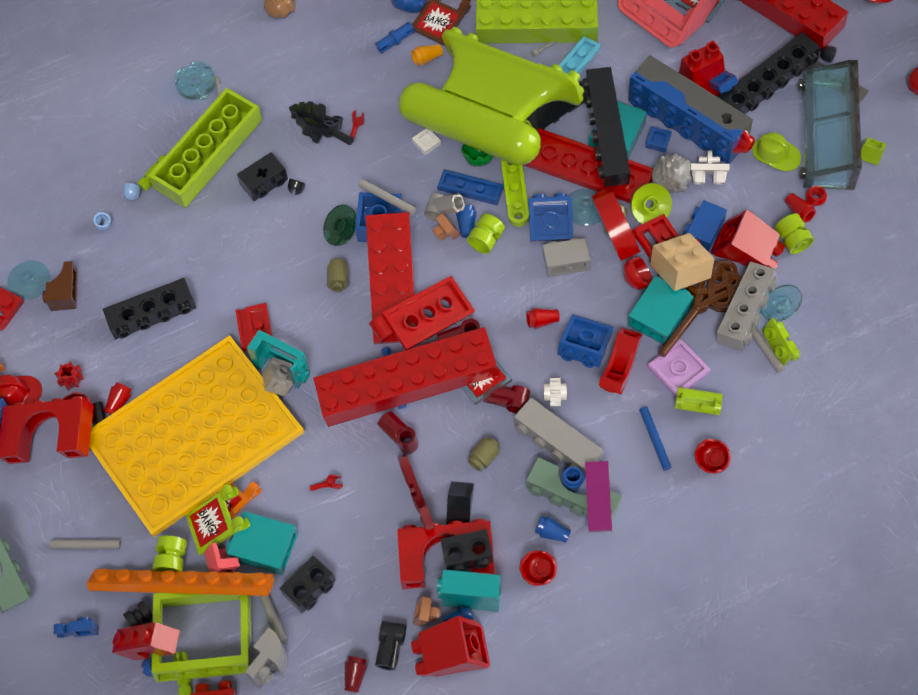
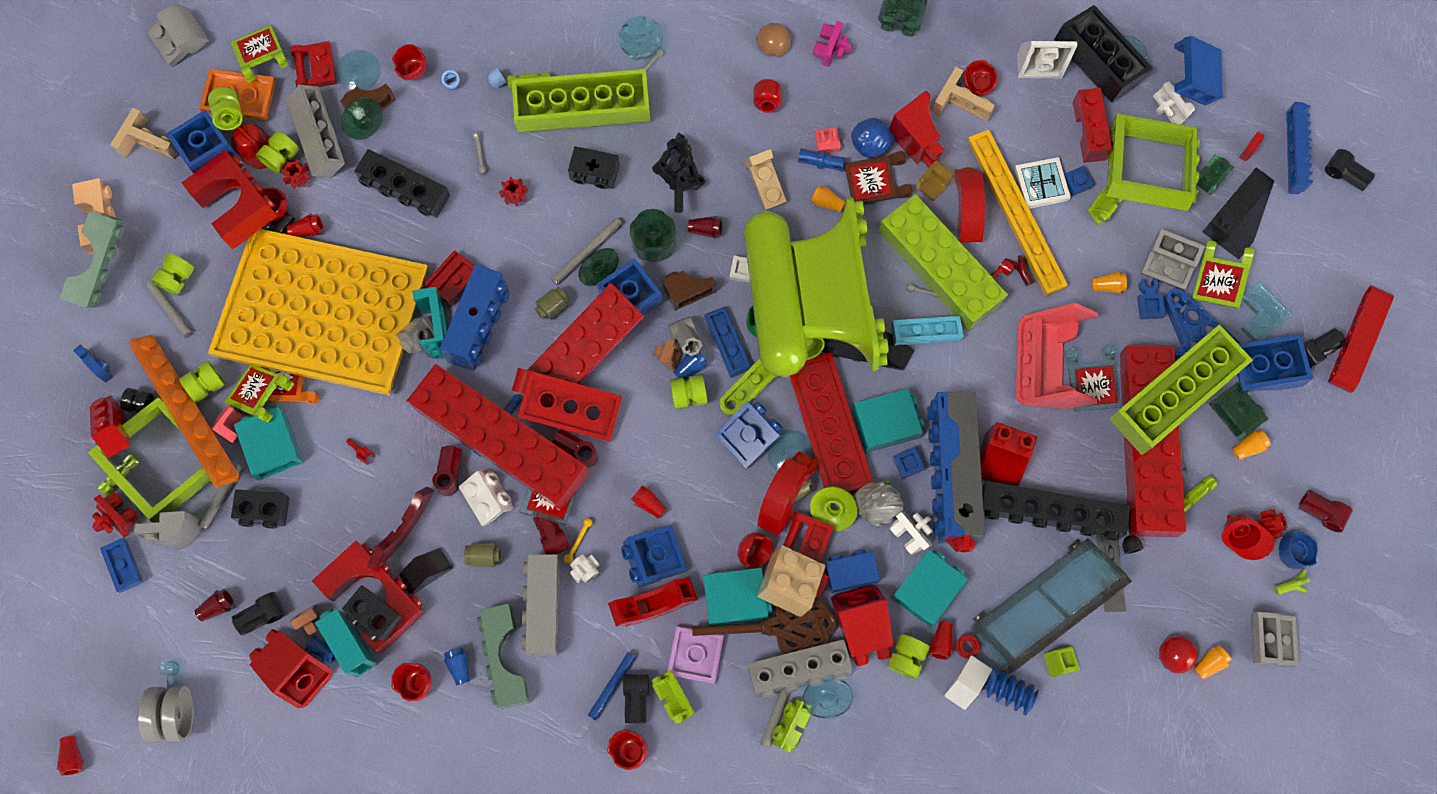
camera: 45 degrees right, 10 degrees up
black hinge [287,178,305,195] -> none
red hand [350,110,364,140] -> none
light grey bar [358,179,416,215] -> none
light grey brick [543,238,590,277] -> none
blue cone [562,467,585,493] -> none
black brick [582,67,630,187] -> none
magenta tile [585,461,612,532] -> none
blue plate [709,70,738,93] -> none
lime piece [752,132,802,171] -> none
none -> lime wheel [151,253,195,296]
none -> lime wheel [256,131,300,174]
none -> light grey brick [286,85,345,178]
none -> clear green dish [341,97,383,140]
none -> red hair [392,44,427,81]
none -> blue brick [440,264,509,371]
none -> white bracket [459,469,514,526]
none -> light grey hinge [473,130,487,174]
none -> red gear [499,177,528,207]
none -> light grey bar [551,217,622,285]
none -> yellow hinge [564,518,593,564]
none -> black piece [623,674,649,724]
none -> clear green brick [630,209,677,262]
none -> reddish brown arch [662,271,716,311]
none -> dark red cone [688,216,722,239]
none -> tan bracket [742,149,787,210]
none -> red head [753,79,782,113]
none -> coral tile [815,127,841,153]
none -> teal brick [891,549,968,628]
none -> white slope [944,655,992,710]
none -> blue piece [982,666,1039,716]

